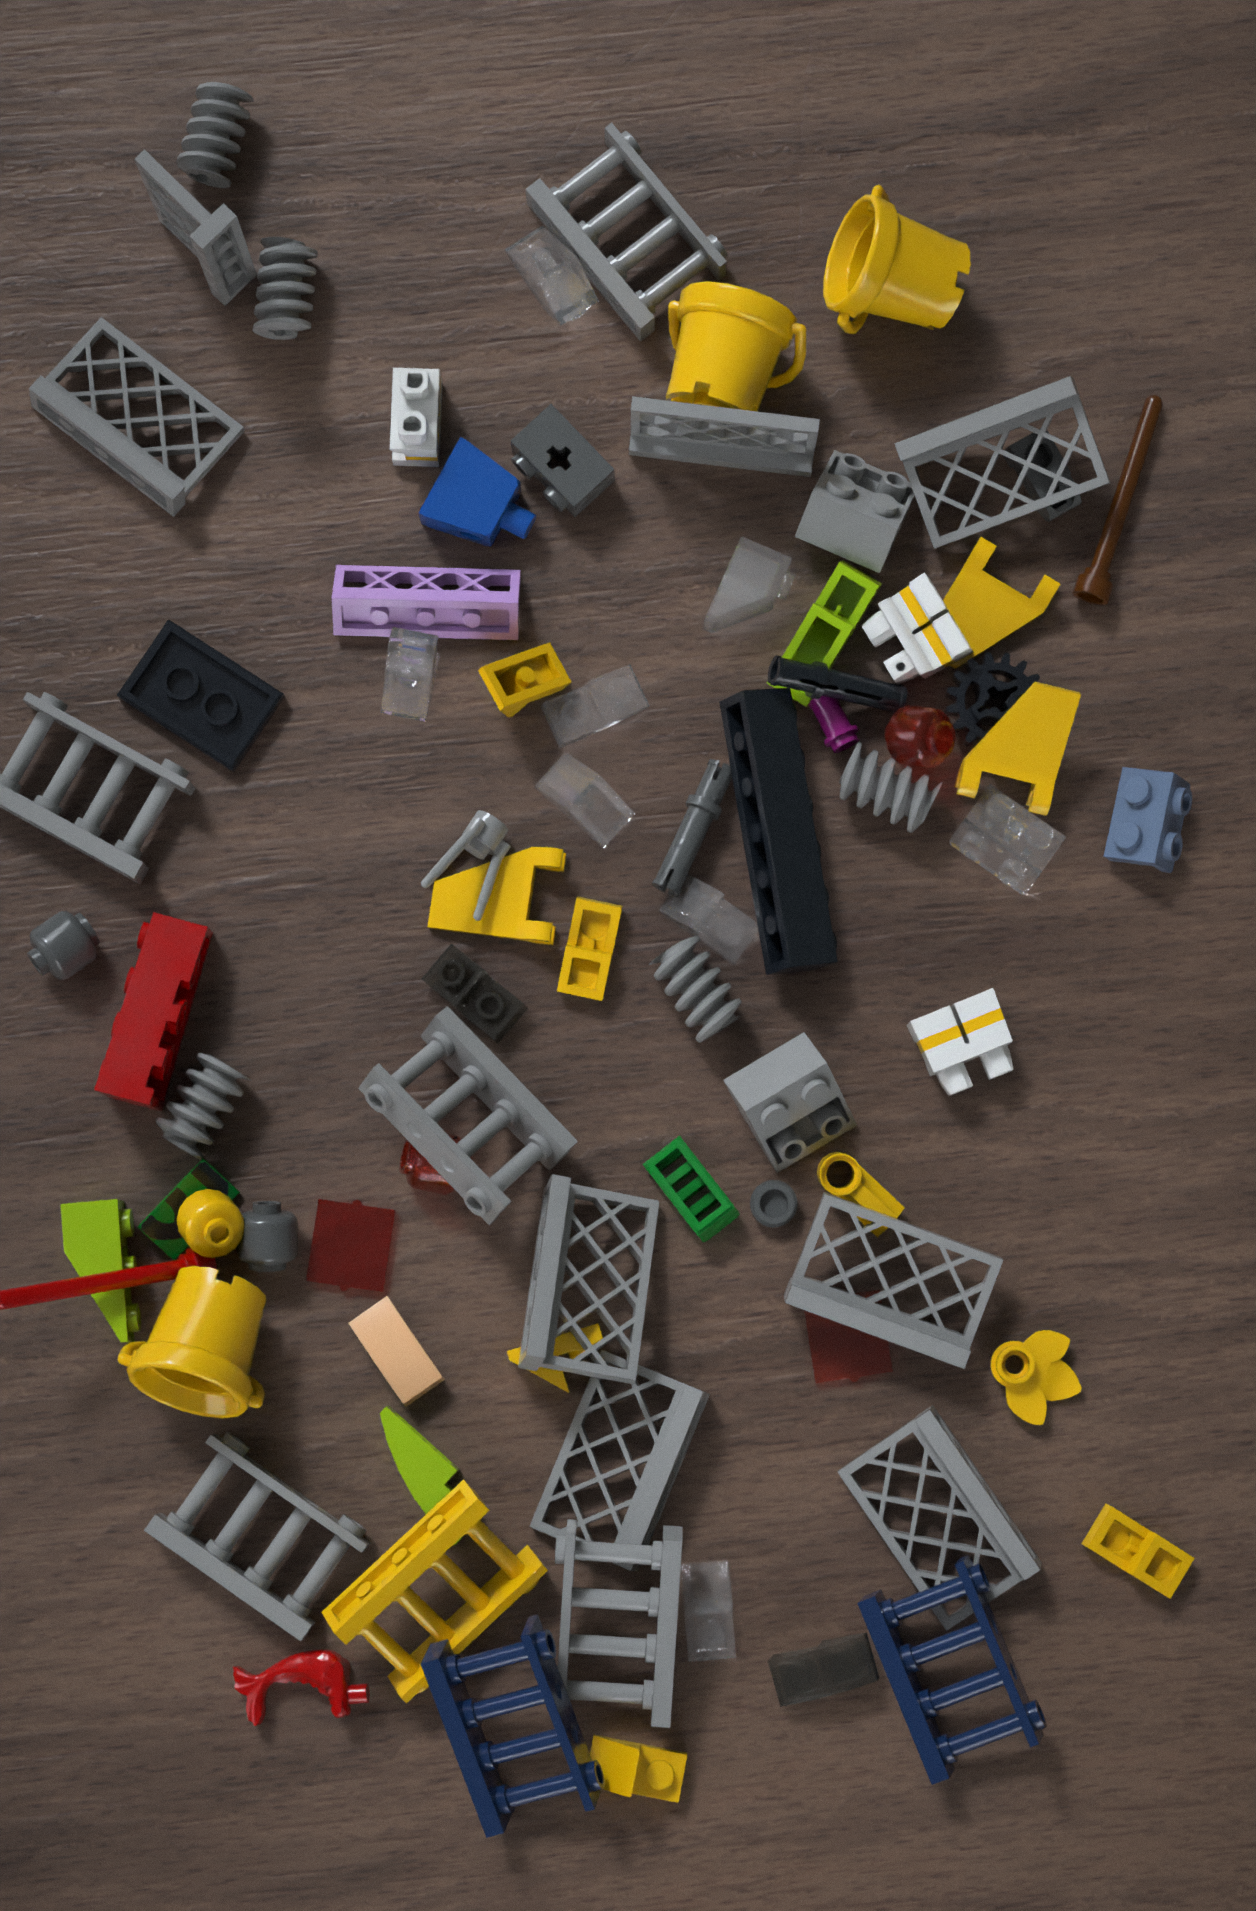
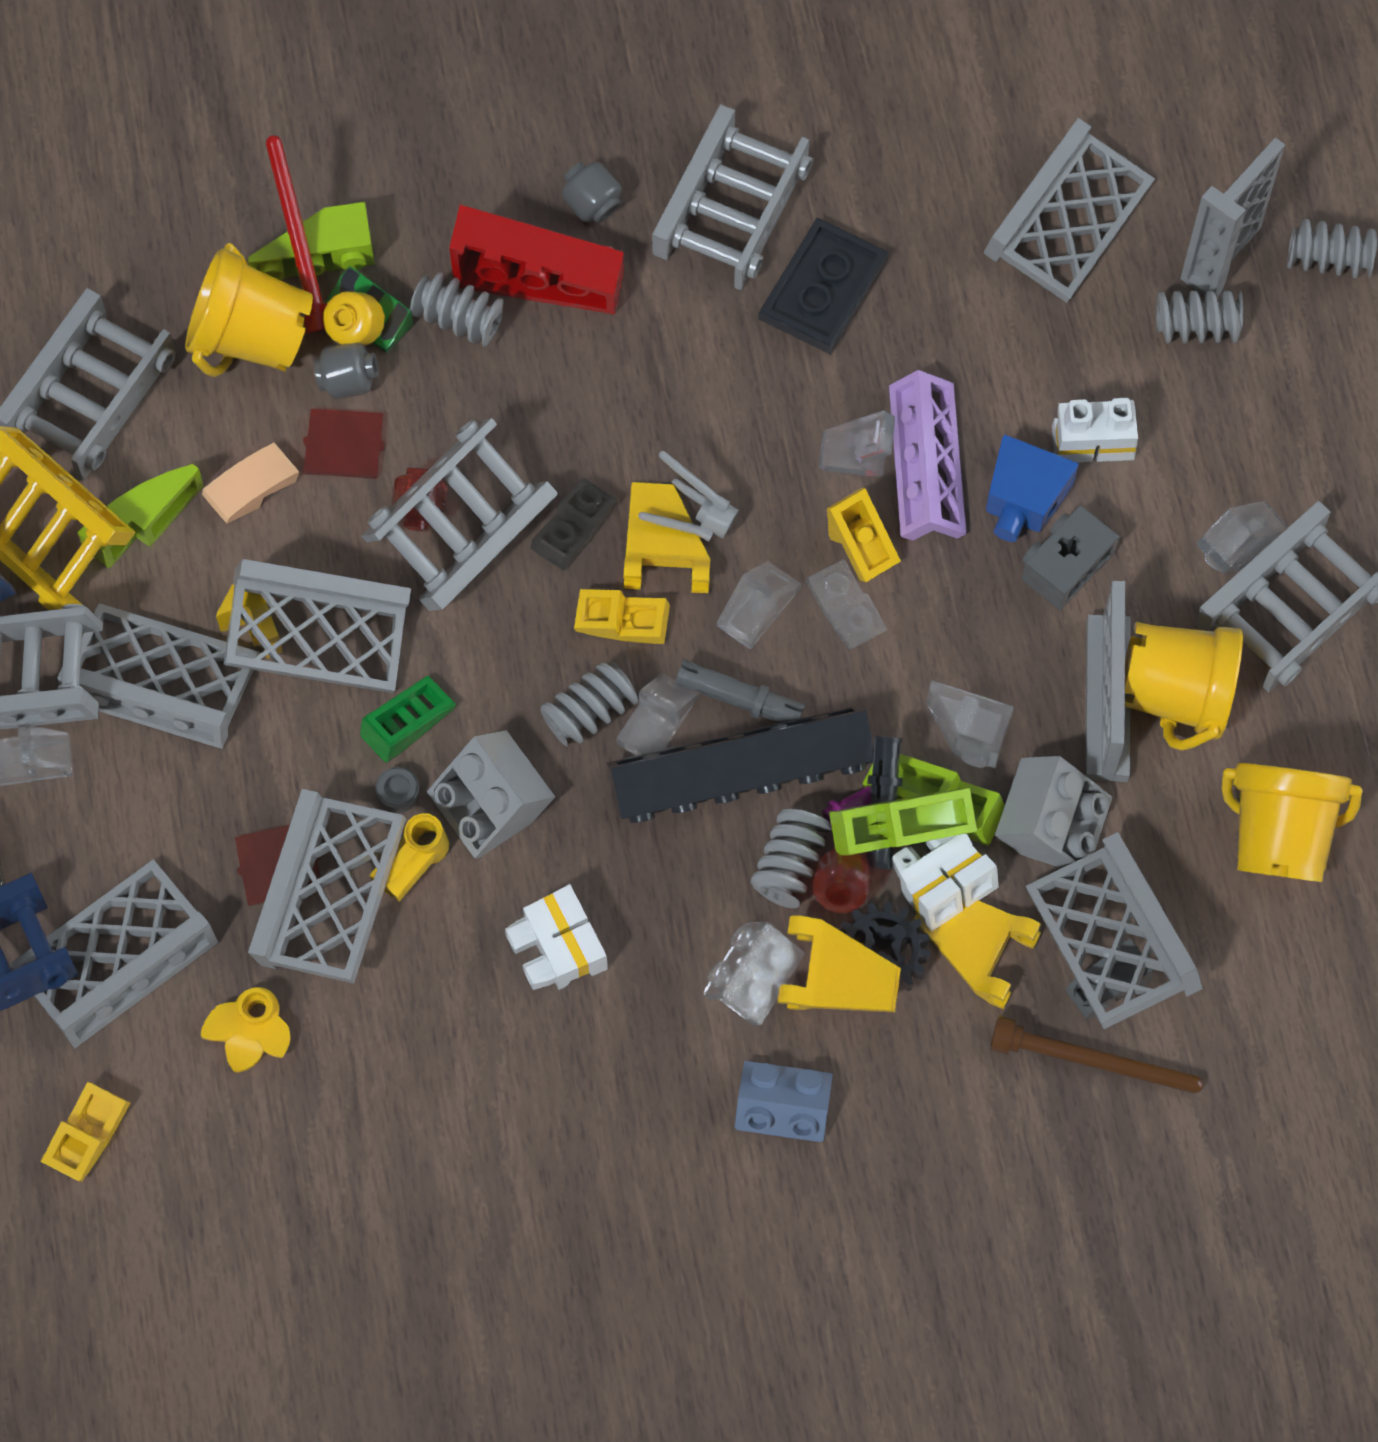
camera: 85 degrees right, 15 degrees down
none -> lime slope [829,788,977,855]

